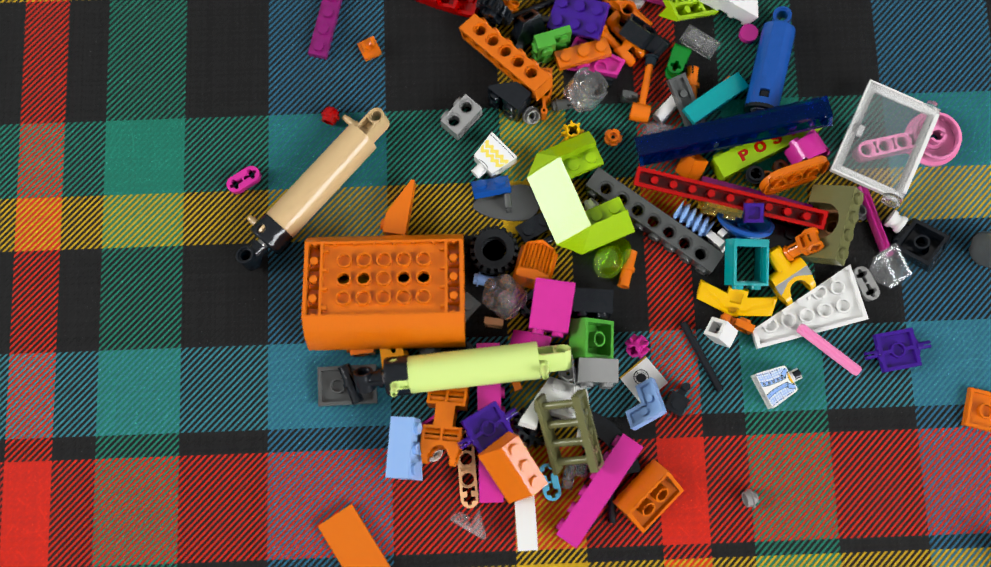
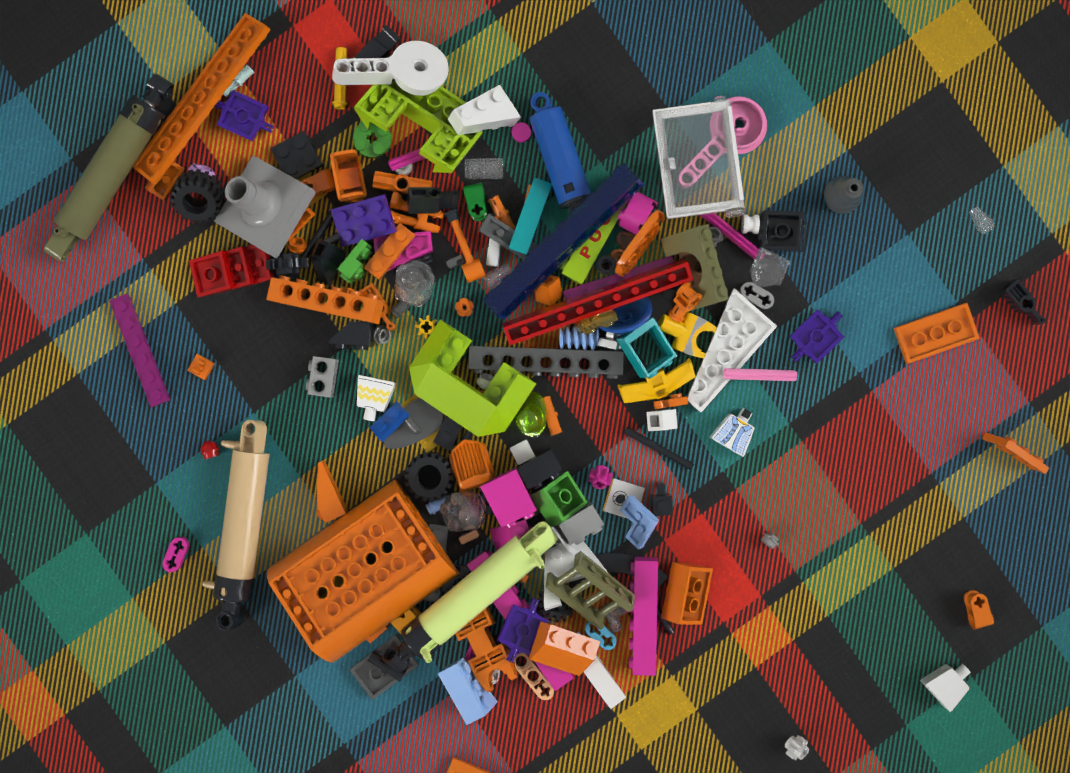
camera: 30 degrees left, 10 degrees up
clear slope [450,508,487,541] -> none
dark purple tile [743,203,764,223] -> none
none -> white tile [510,439,535,465]

